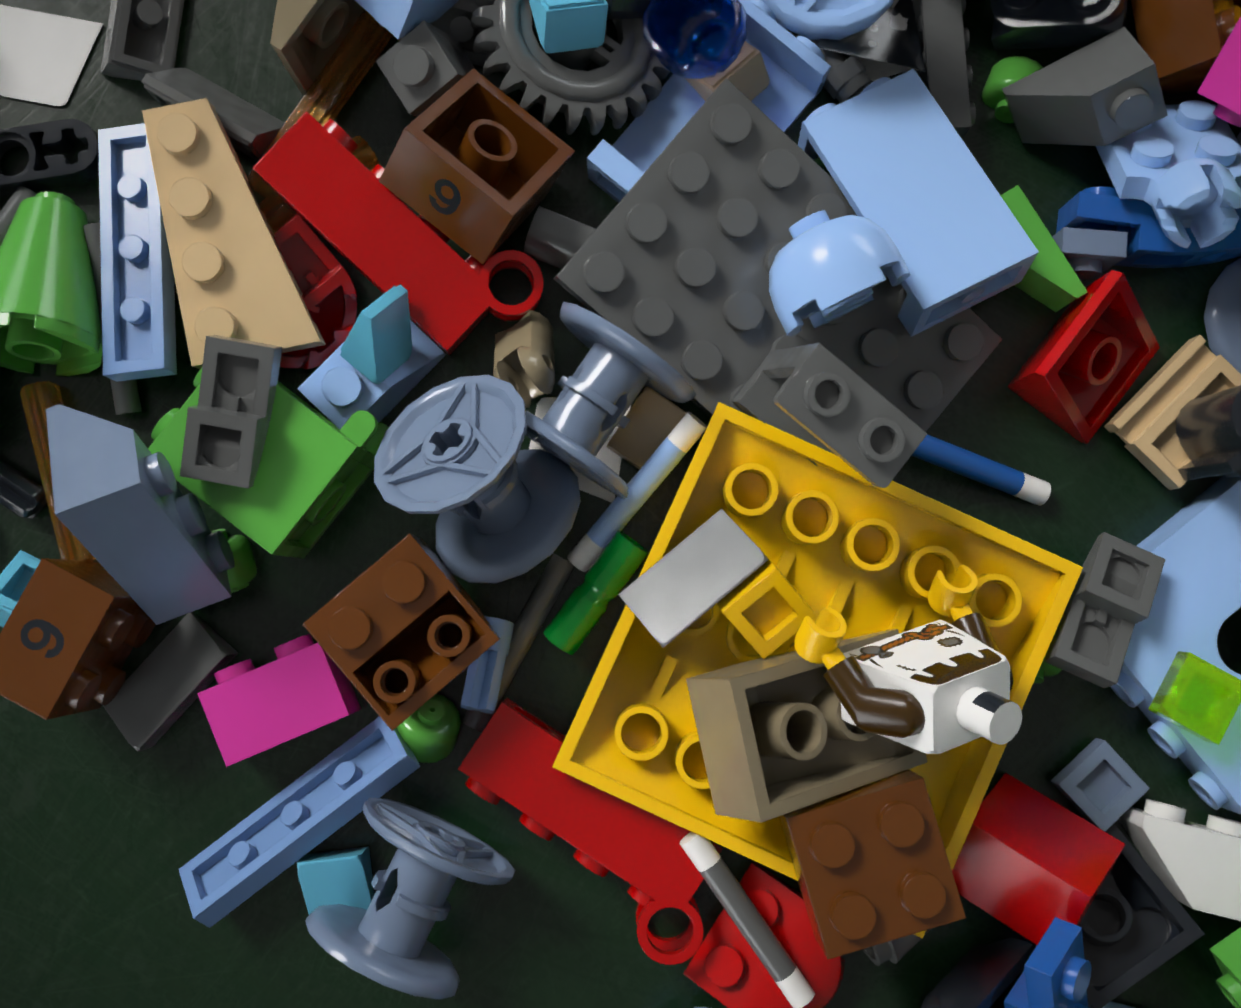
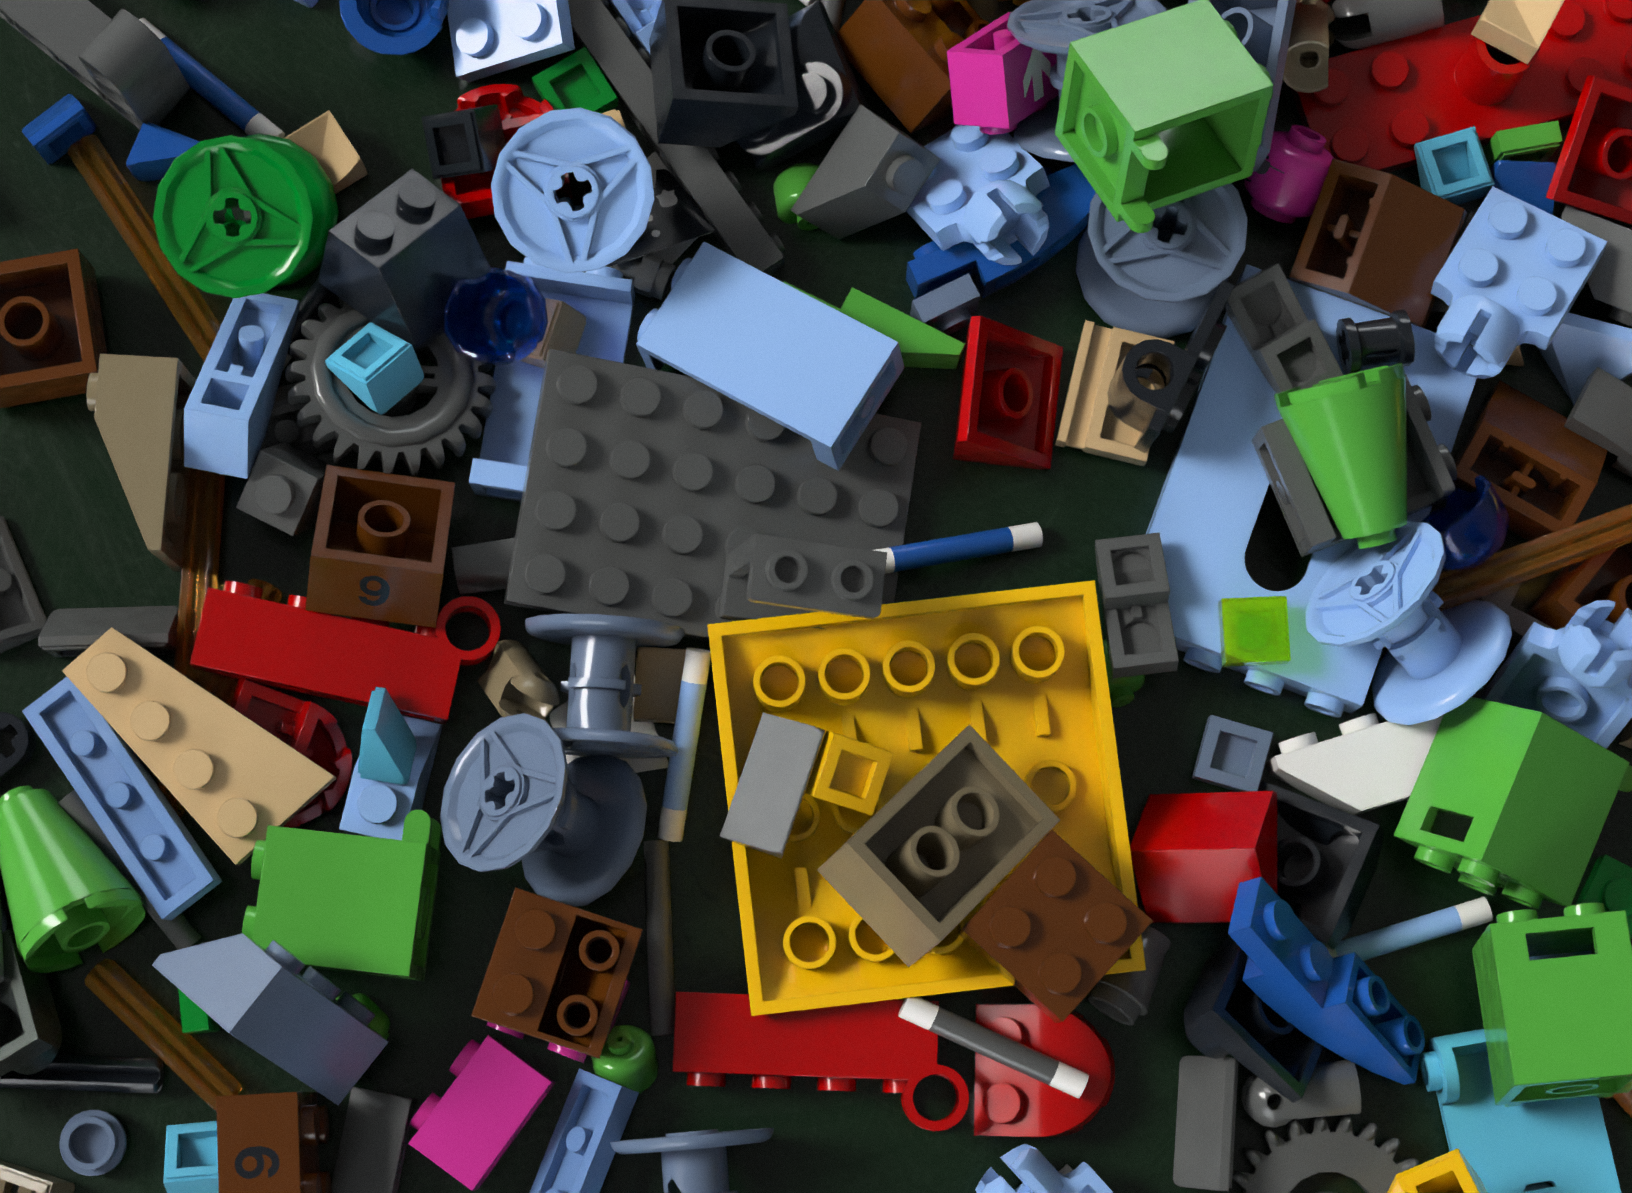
camera: 30 degrees left, 5 degrees down
dark grey slope [180,335,283,488] -> none
medium blue piece [460,616,514,714] -> none
green piece [543,530,649,655] -> none
light blue cylinder [769,210,911,337] -> none
torso [794,565,1022,754] -> none

